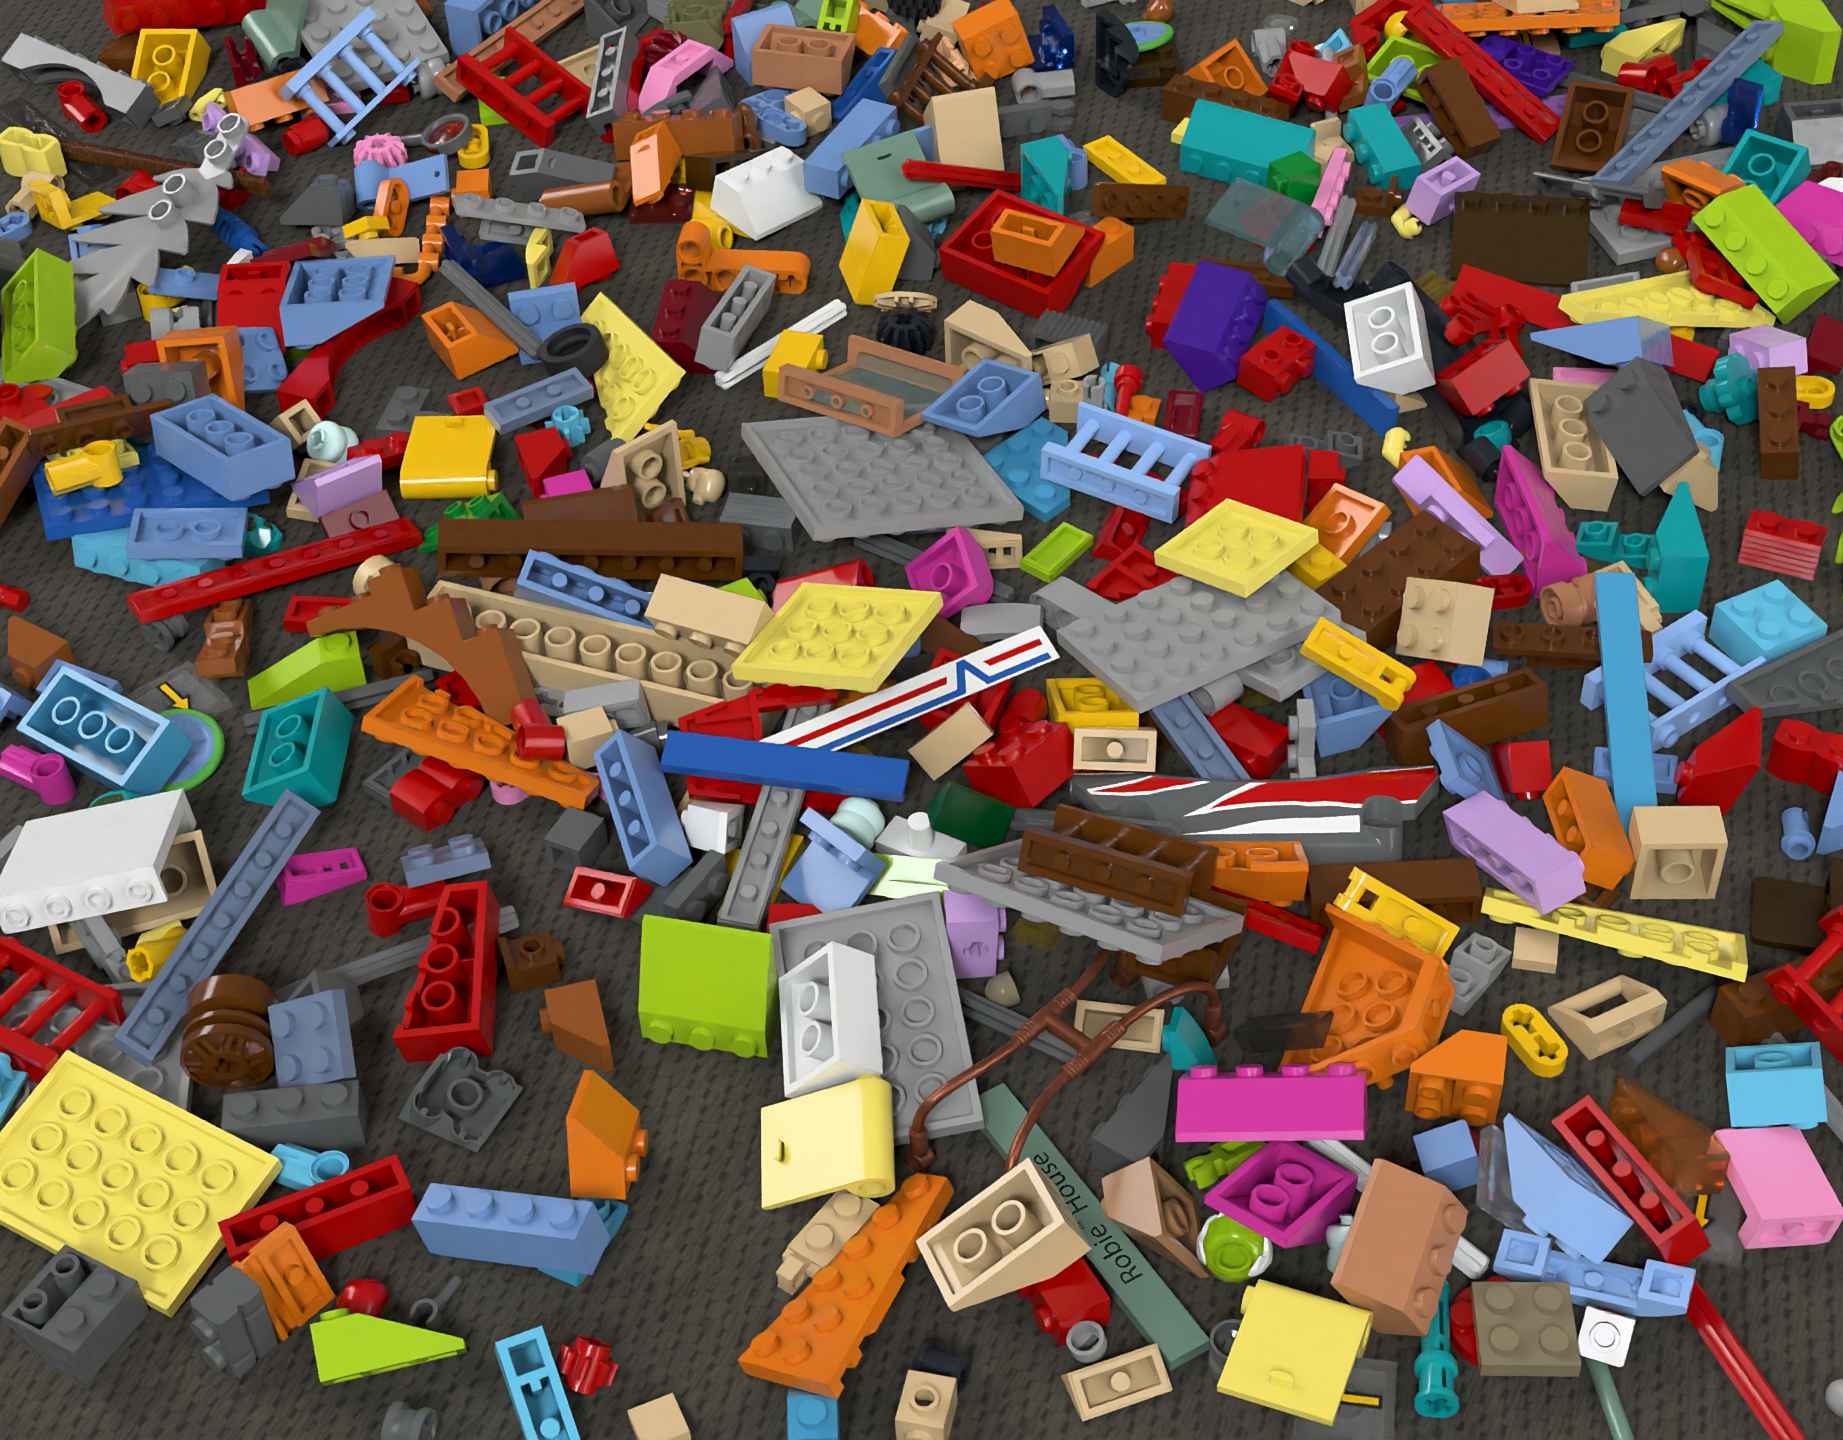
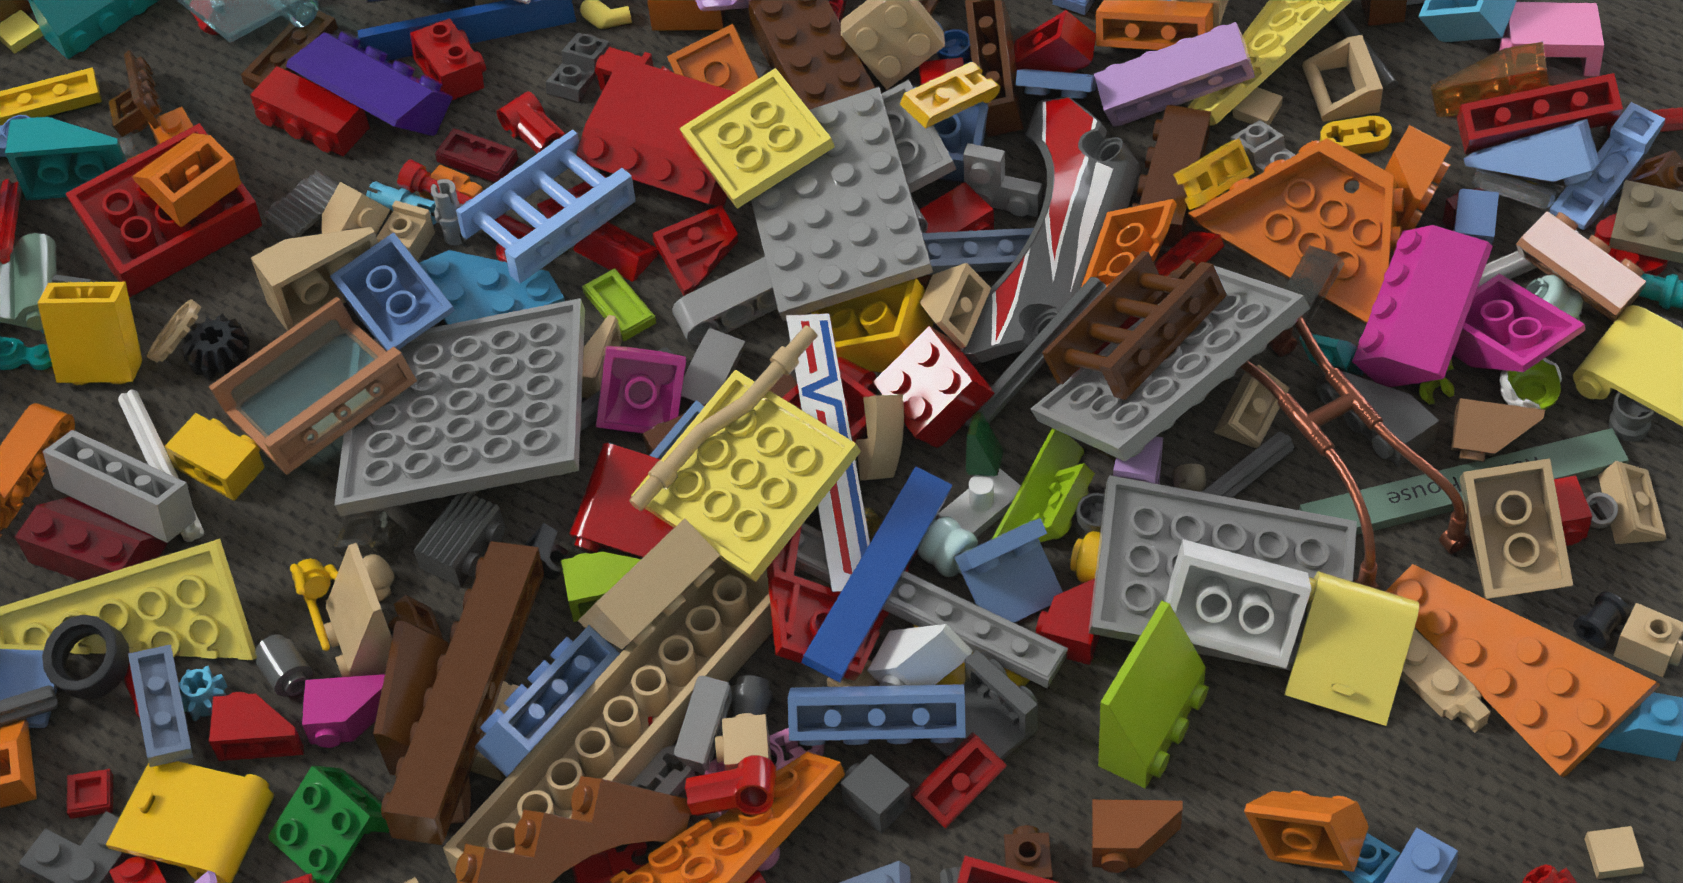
camera: 70 degrees left, 10 degrees up
none -> tan bar [629,325,818,511]

